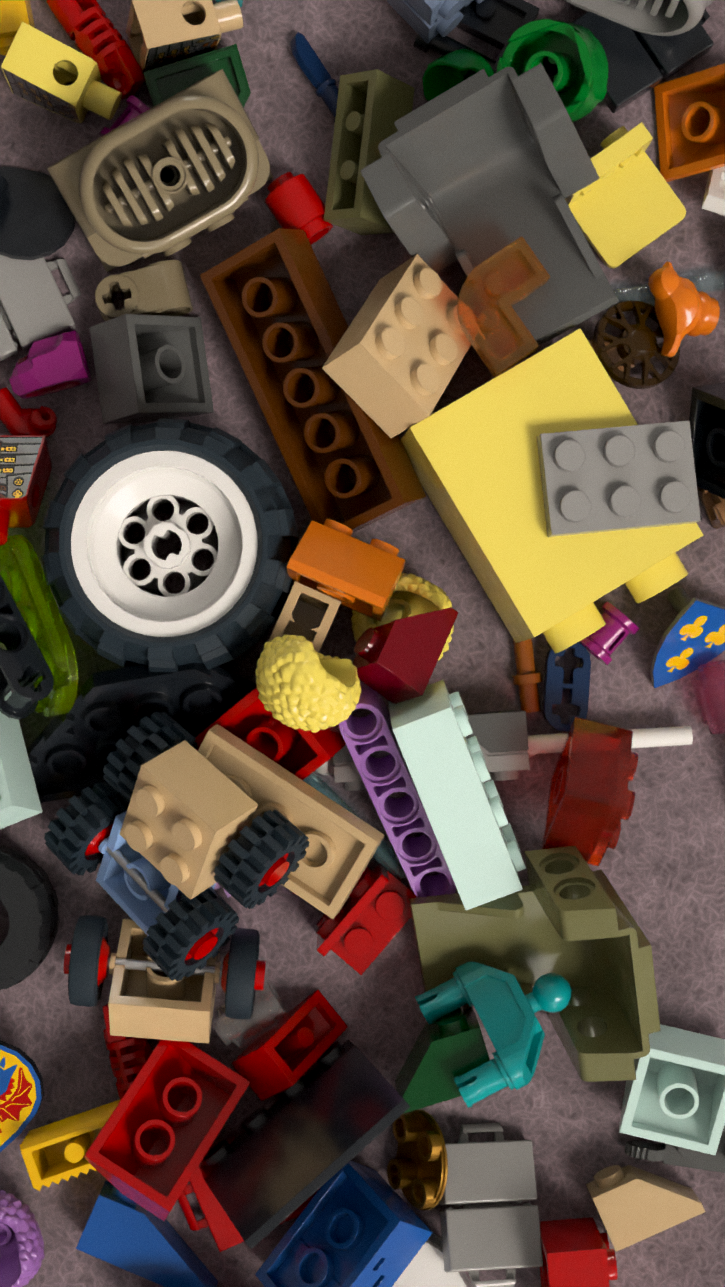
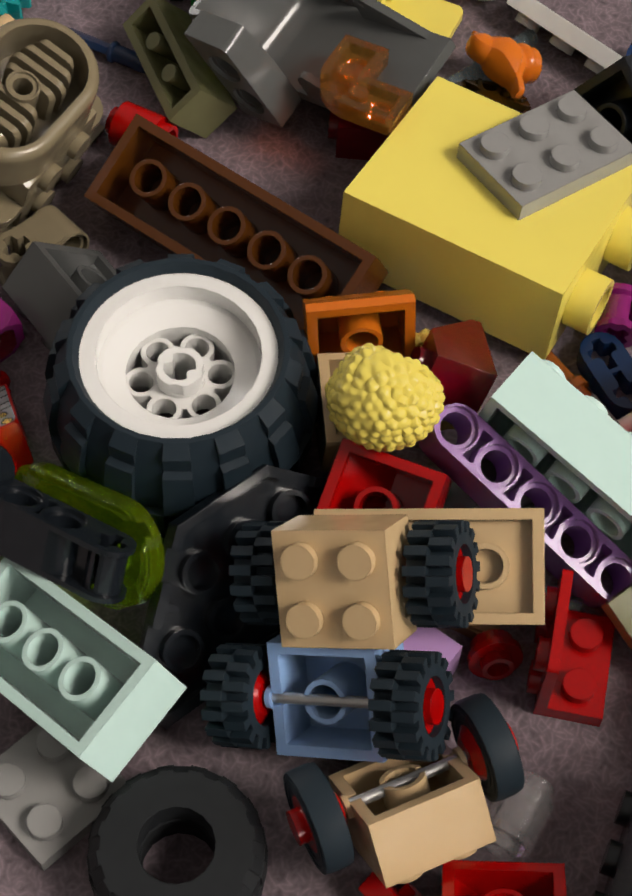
camera: 30 degrees left, 30 degrees down
red slope [232,990,348,1101] -> none
tan brick [322,254,483,438] -> none

